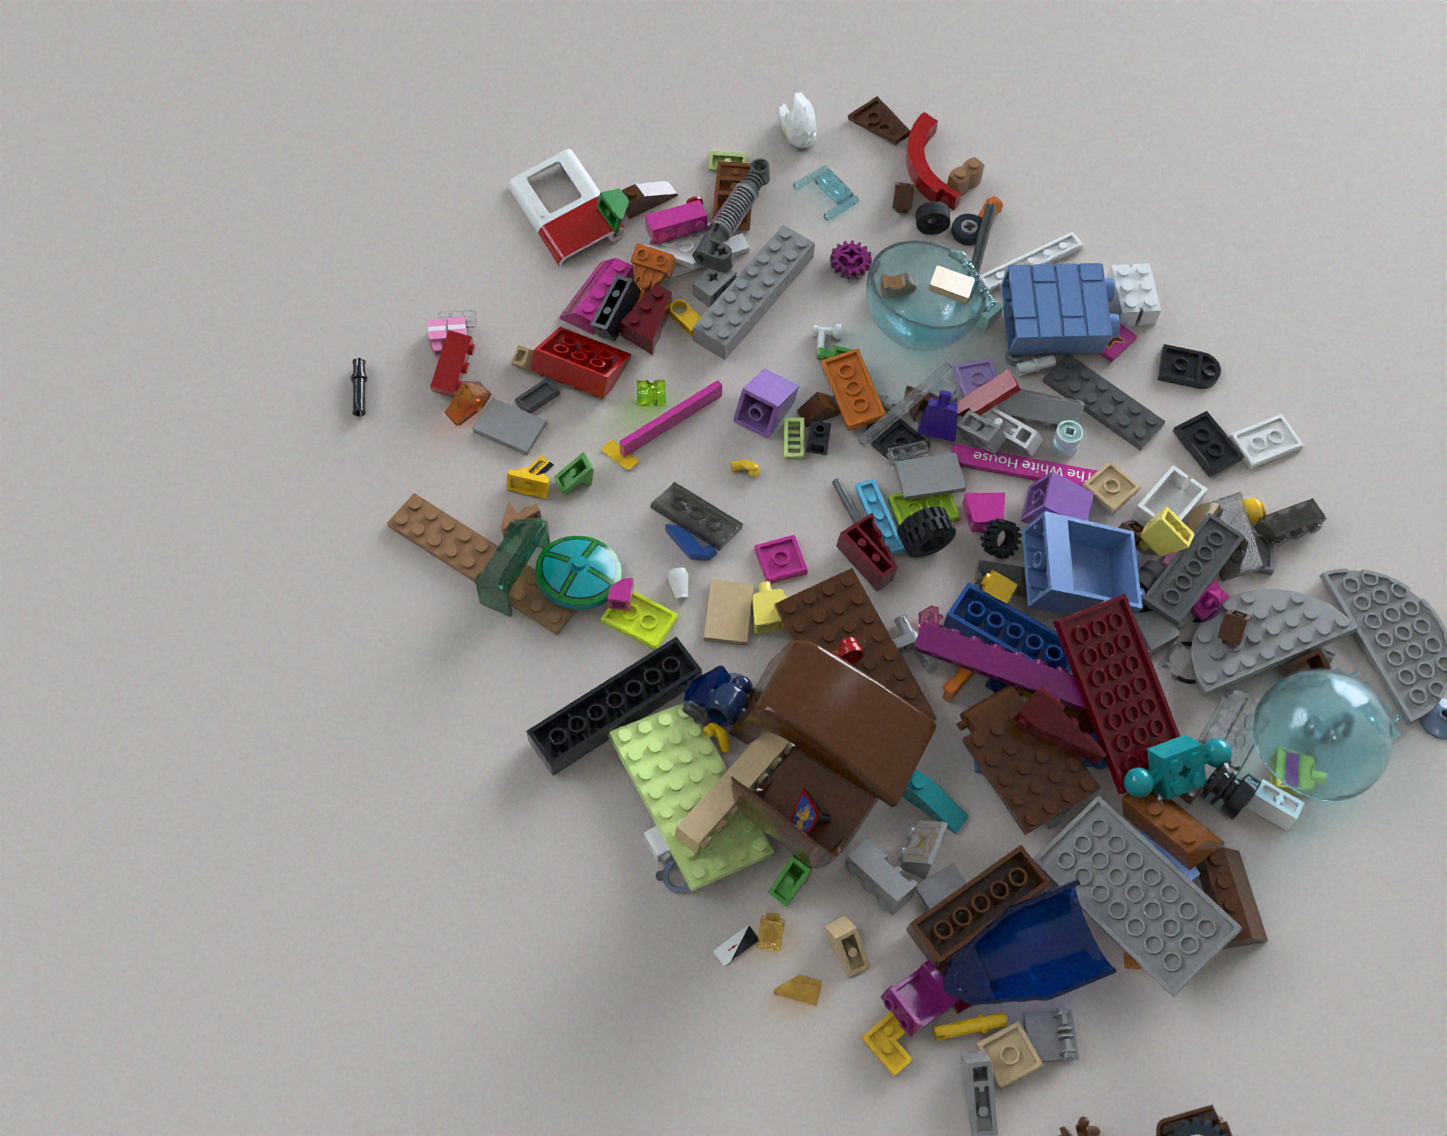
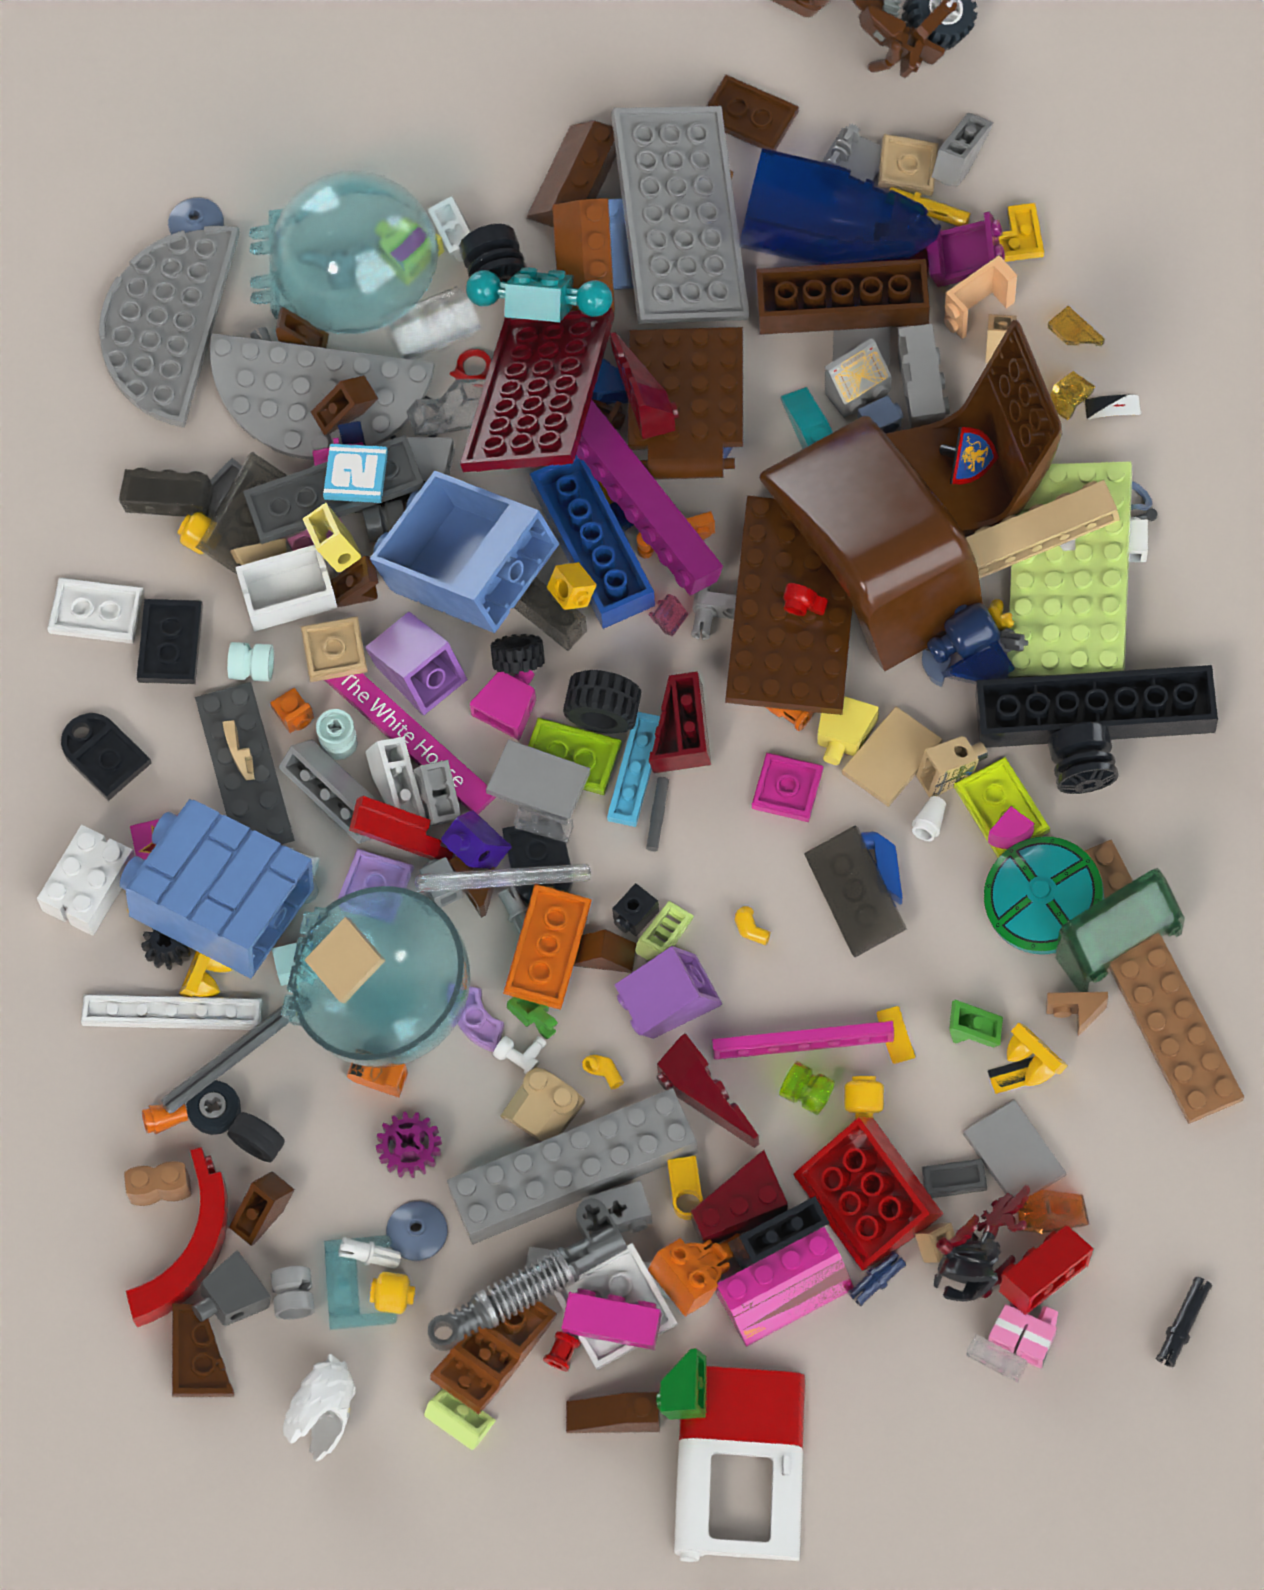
camera: 140 degrees left, 5 degrees up
none -> dark grey torso [192,1251,271,1326]
none -> tan slope [223,720,255,781]
none -> light aqua wheel [227,642,274,682]
none -> orange bracket [270,687,314,733]
none -> light grey wheel [271,1266,315,1320]
none -> tile [323,444,388,503]
none -> white axle [338,1237,401,1269]
none -> yellow head [370,1272,416,1314]
none -> sand blue dish [386,1201,448,1261]
none -> red piece [449,349,491,385]
none -> lavender tile [451,983,504,1052]
none -> tan slope [500,1066,585,1142]
none -> yellow arm [582,1055,624,1090]
none -> dark red wedge [656,1033,759,1148]
none -> reddish brown tile [707,74,799,154]
none -> yellow head [844,1076,884,1119]
none -> dark blue pin [848,1251,906,1306]
none -> sand blue brick [858,395,904,434]
none -> tan torso [916,736,988,798]
none -> helmet [933,1185,1030,1302]
none -> light nougat panel [944,256,1017,339]
none -> black wheel [1048,723,1119,794]

